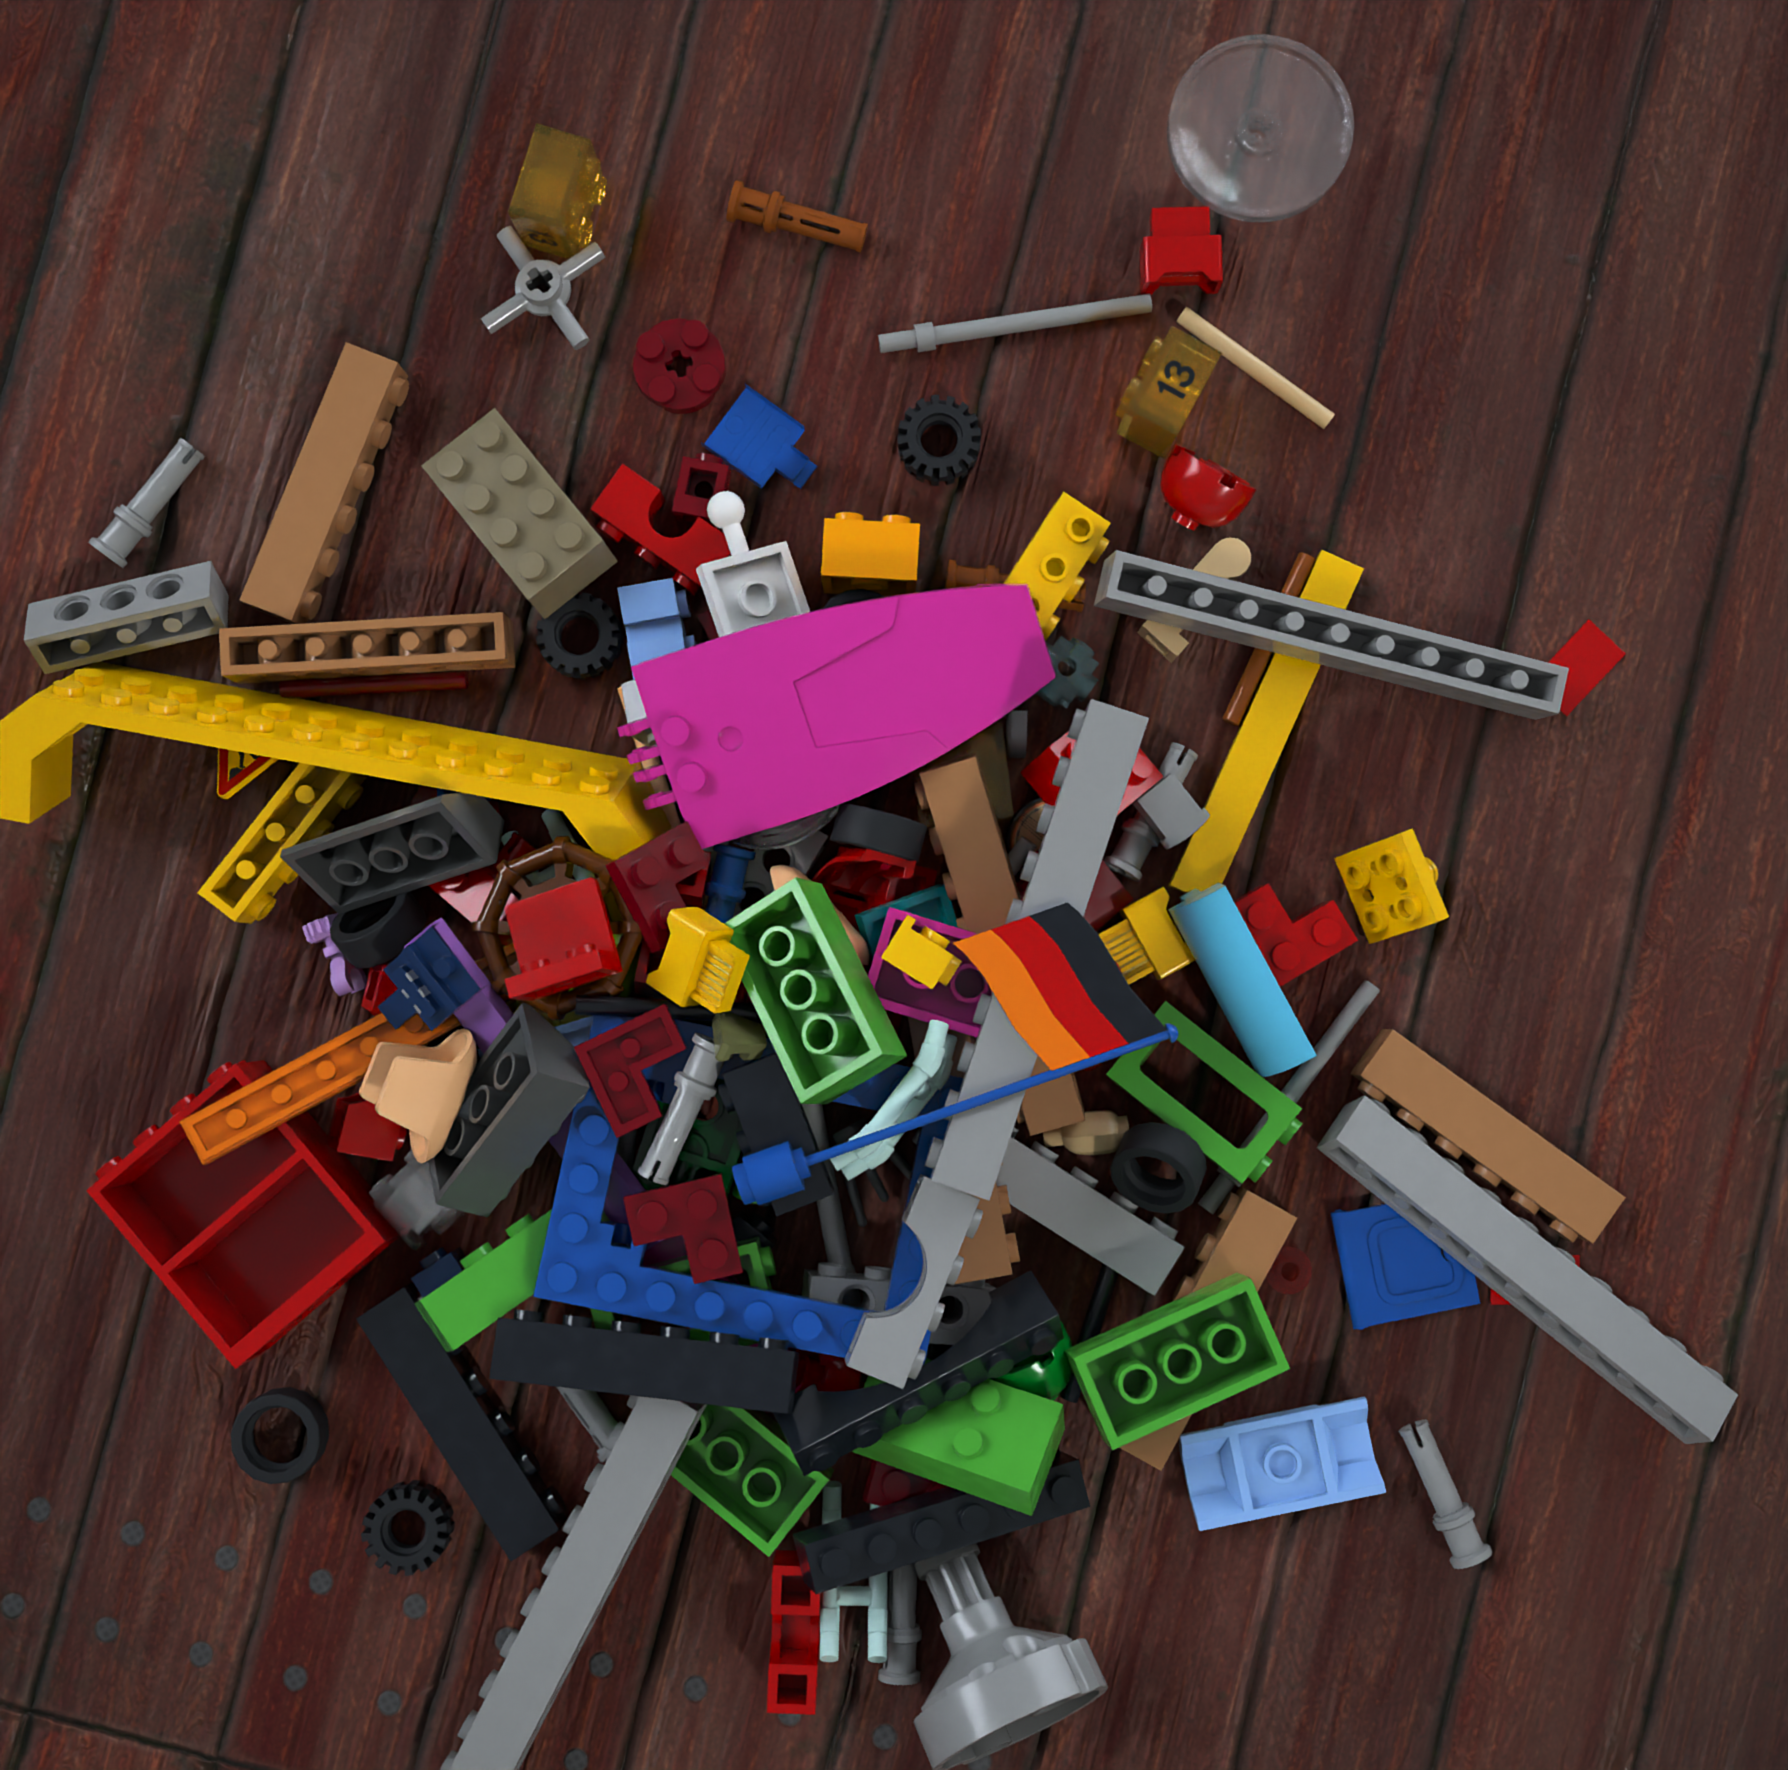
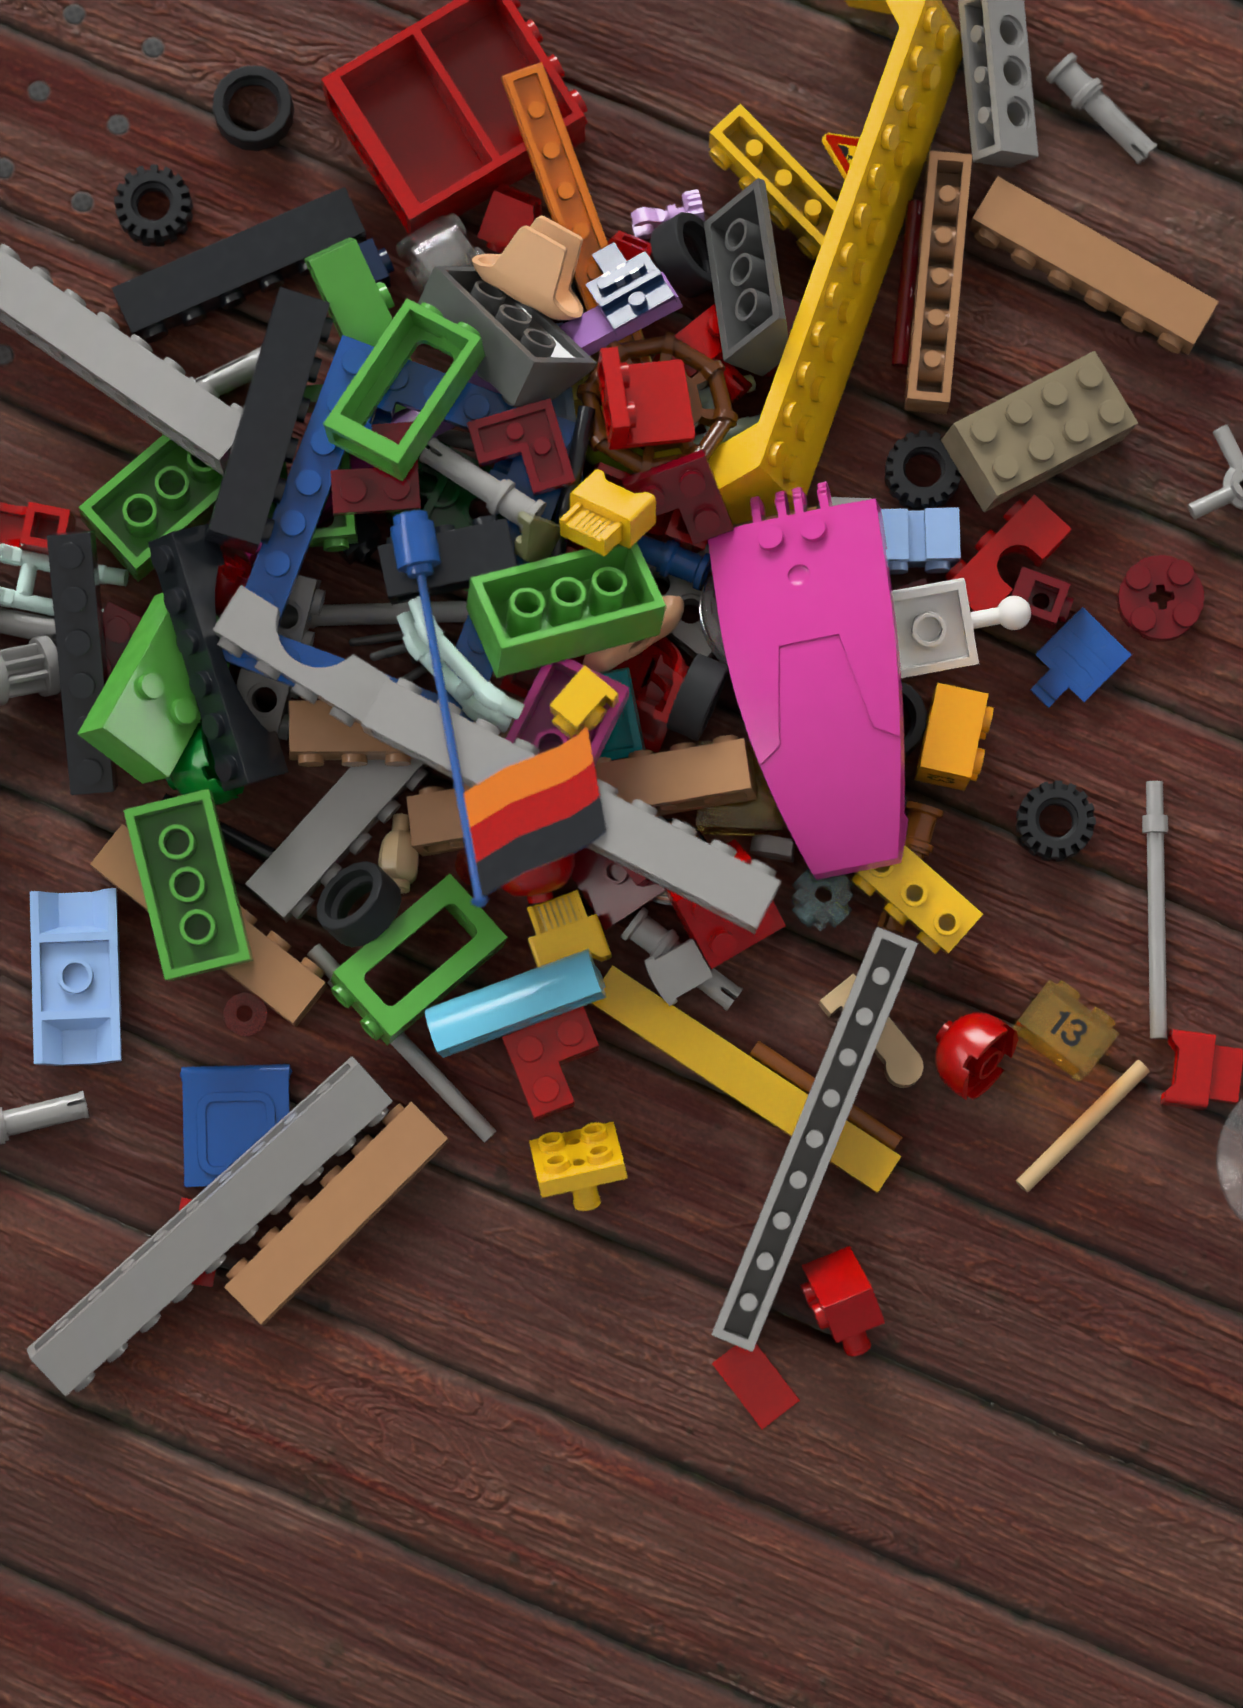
camera: 100 degrees right, 5 degrees down
none -> bright green piece [323,299,485,481]
none -> red brick [800,1246,885,1356]

